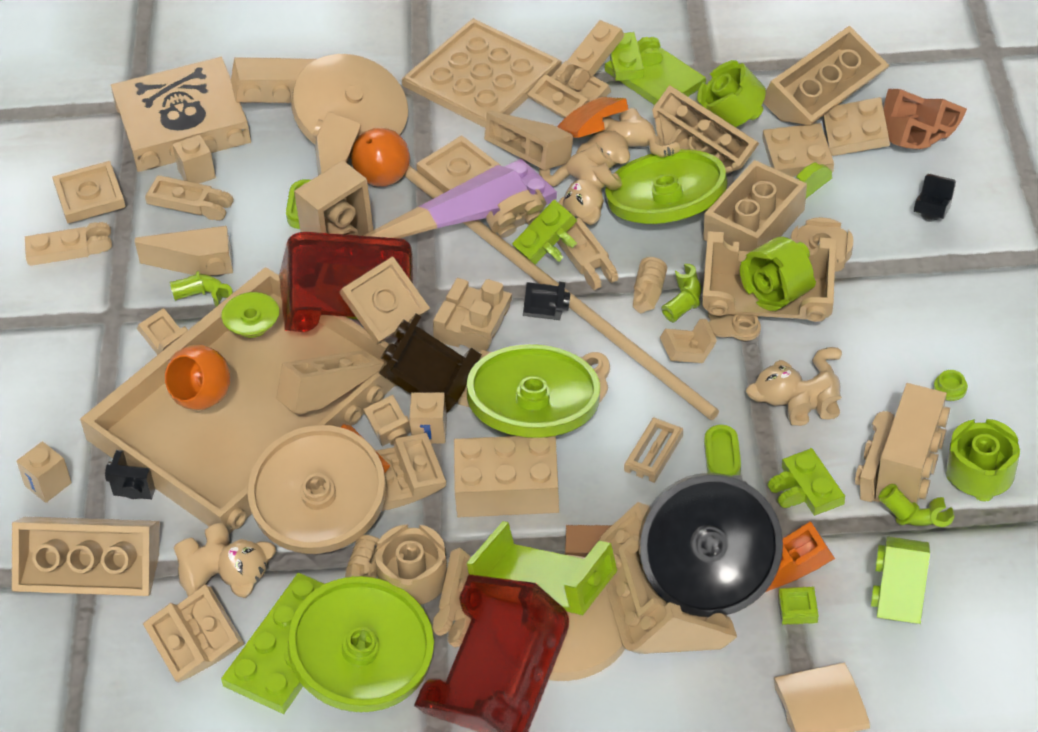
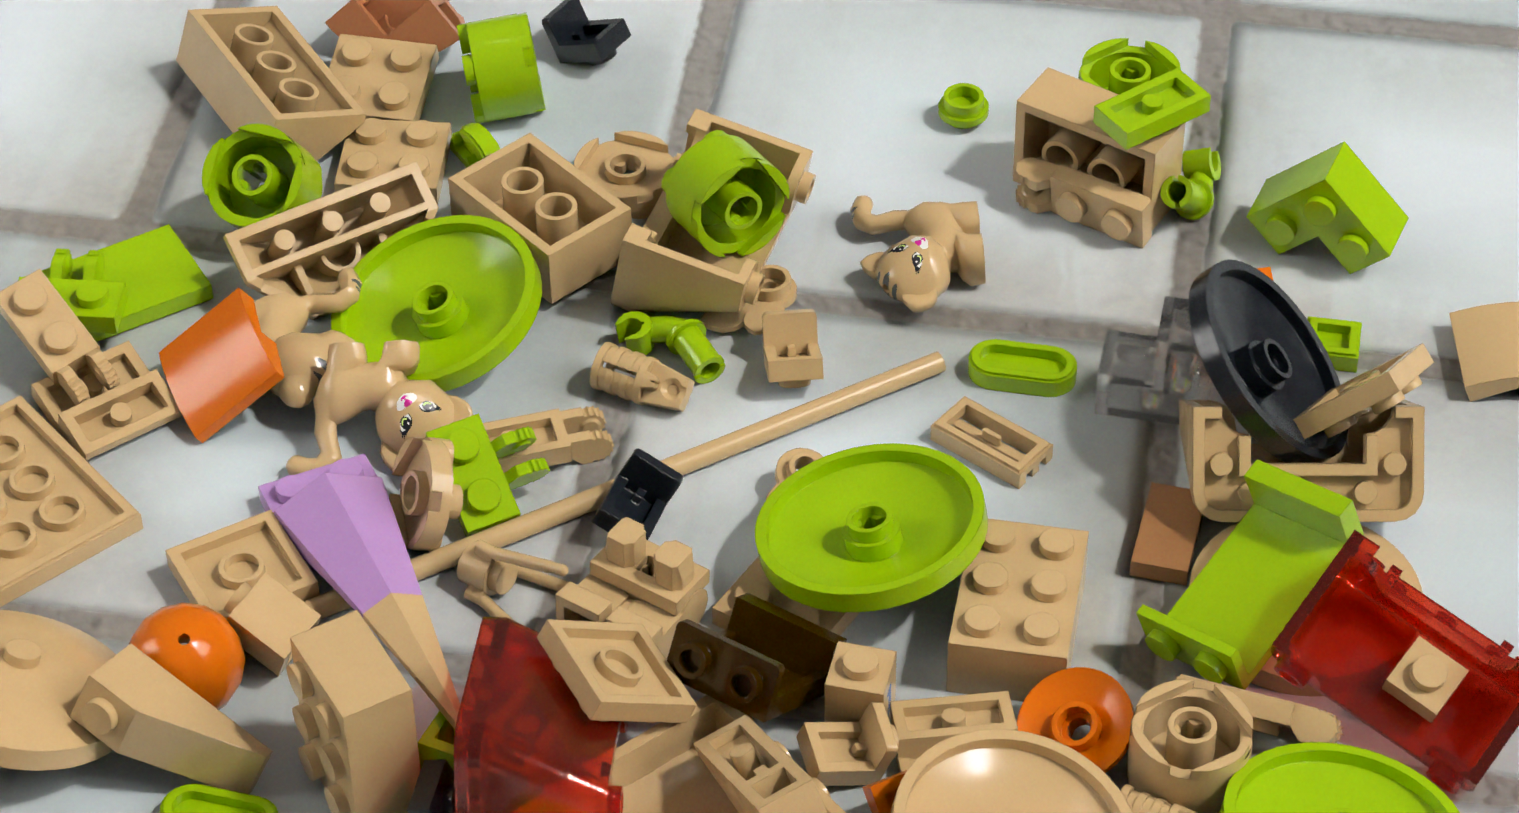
camera: 80 degrees left, 5 degrees down
tan slope [484,111,573,170] -> none
lime hinge [767,448,845,516] -> none
none -> tan brick [224,572,321,677]
none -> lime brick [457,12,546,123]
none -> tan plant [457,540,569,645]
none -> orange dish [1017,667,1134,773]
none -> lime plate [1093,68,1211,150]
none -> tan plate [1293,343,1434,439]
none -> tan plate [1382,636,1469,723]

